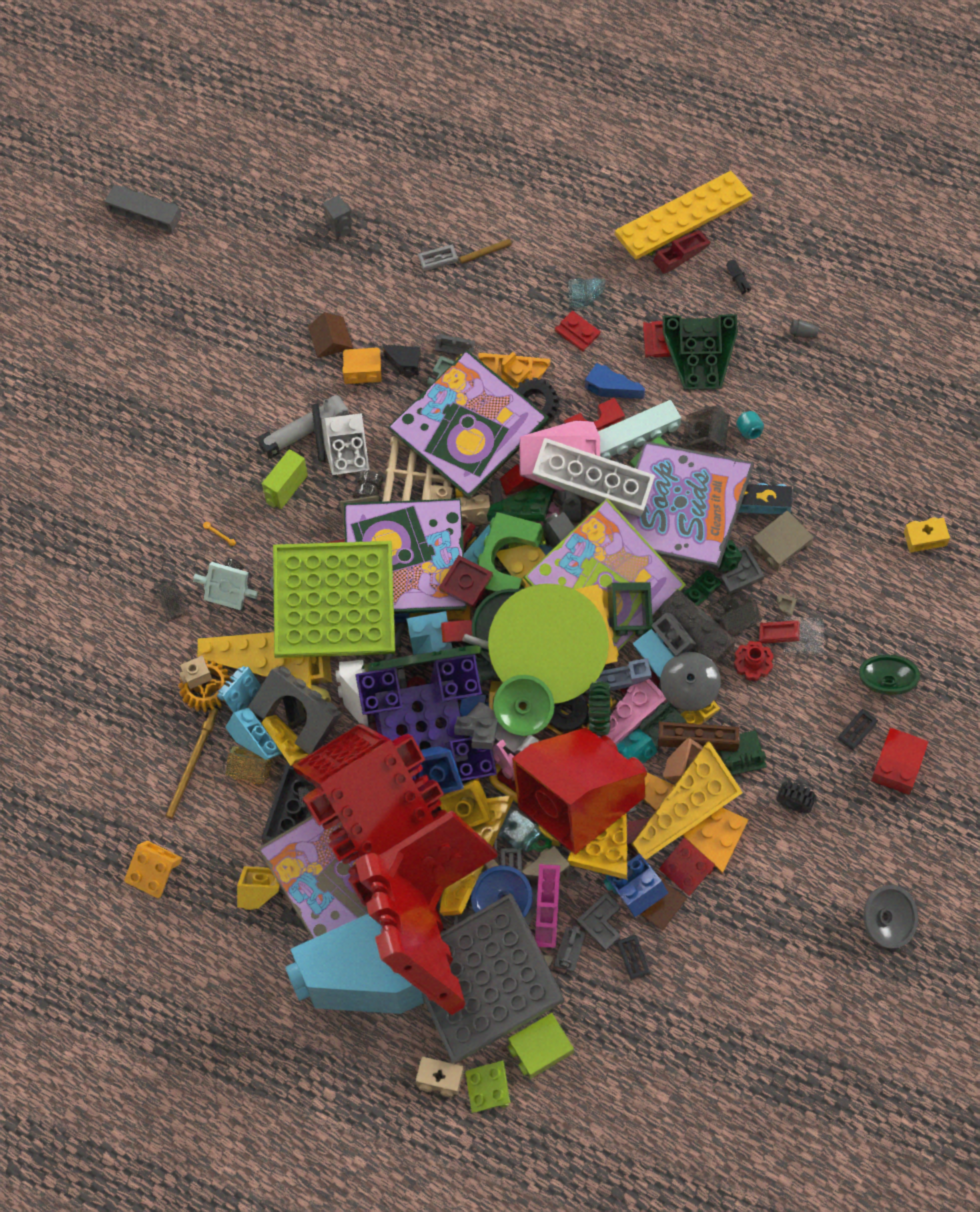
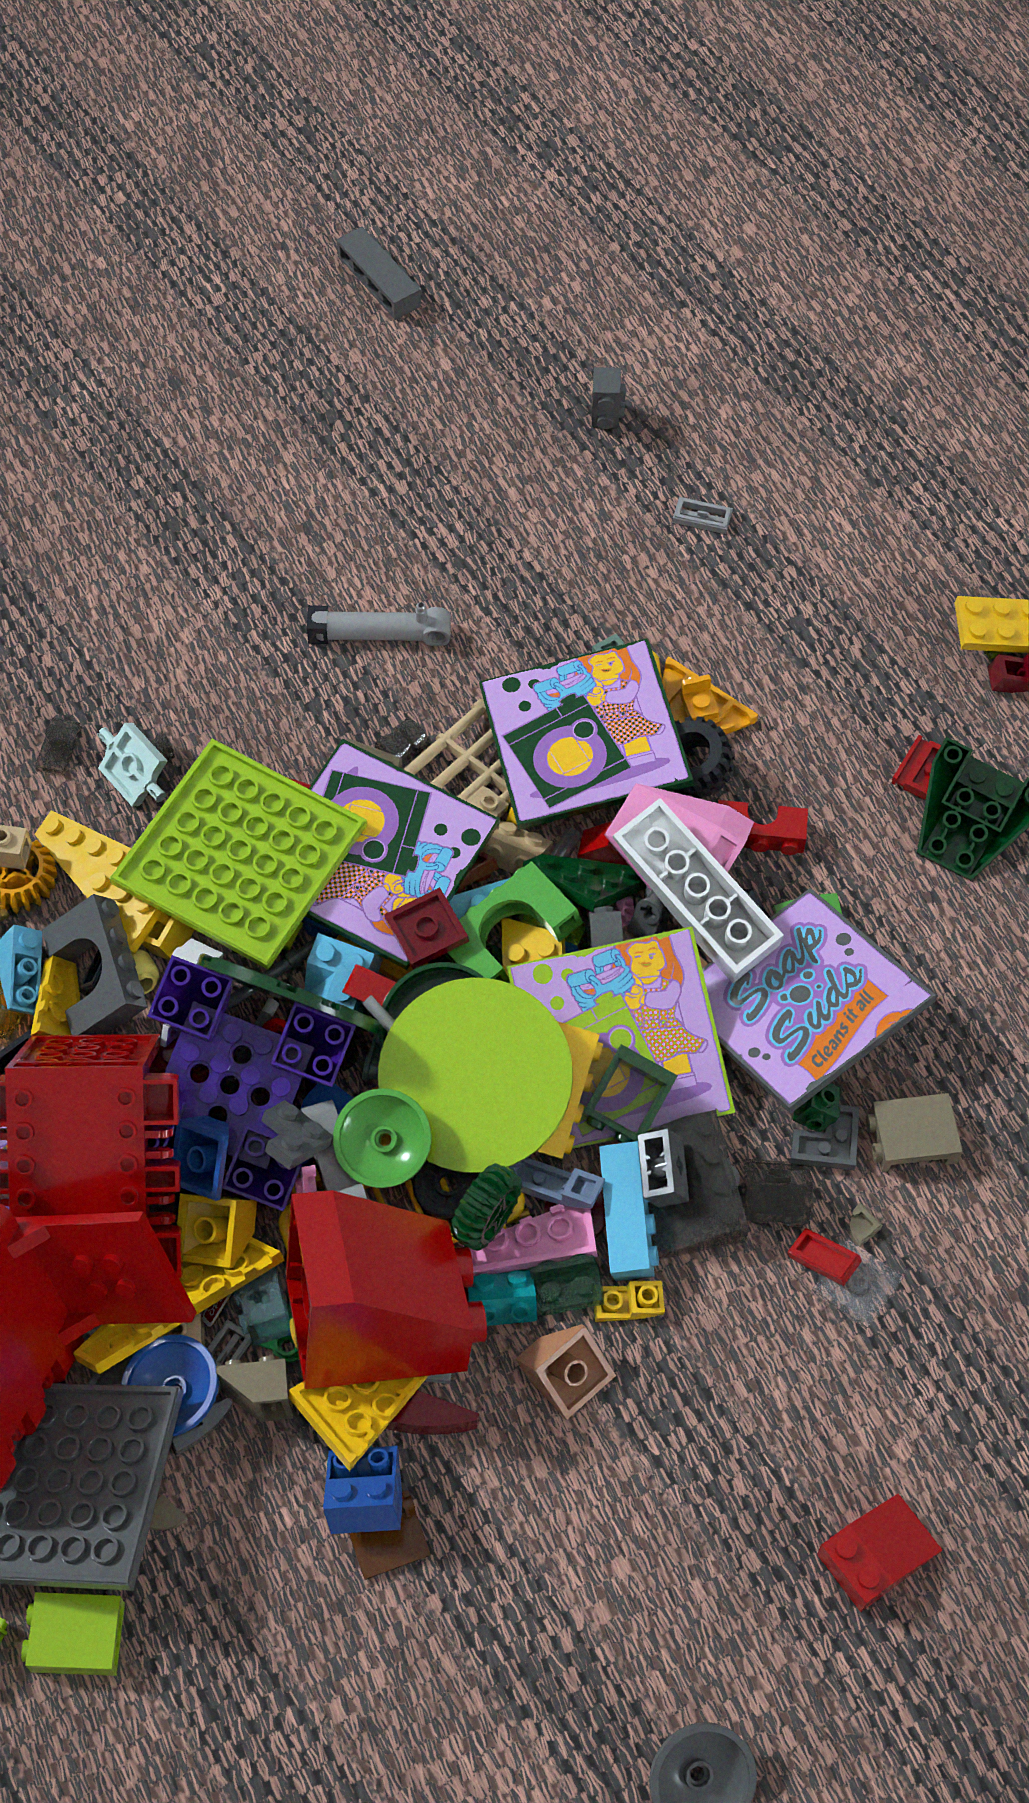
camera: 30 degrees right, 5 degrees down
light orange hinge [203,522,236,546] -> none
medium azure hinge [217,666,261,713] -> none
lime brick [262,449,308,509] -> none
reddish brown slope [308,312,353,358] -> none
black bar [311,403,326,461] -> none
white slope [321,413,369,475] -> none
light orange bracket [343,348,382,384] -> none
black slope [383,344,421,377] -> none
dark grey hinge [435,333,475,355] -> none
pearl gold bar [459,239,512,264] -> none
dark pink slope [535,864,560,948] -> none
dark grey hinge [554,926,586,972] -> none
red plate [555,310,600,352] -> none
clear light blue slope [568,278,605,308] -> none
dark grey plate [577,892,621,952] -> none
blue slope [585,363,645,399] -> none
light aqua brick [598,400,681,459] -> none
black tile [617,935,650,981] -> none
yellow wing [631,742,743,860] -> none
light orange wing [643,772,748,874] -> none
reddish brown slope [658,722,740,752] -> none
red hinge [659,838,715,896] -> none
dark grey dish [660,652,721,711] -> none
dark green slope [679,570,722,611] -> none
clear smoke slope [682,406,730,453] -> none
dark green hinge [720,730,767,775] -> none
red plant [734,641,774,681] -> none
teal head [736,411,764,439] -> none
black brick [738,483,792,515] -> none
black tyre [776,781,817,814] -> none
black tile [837,709,878,751] -> none
dark green dish [859,655,920,696] -> none

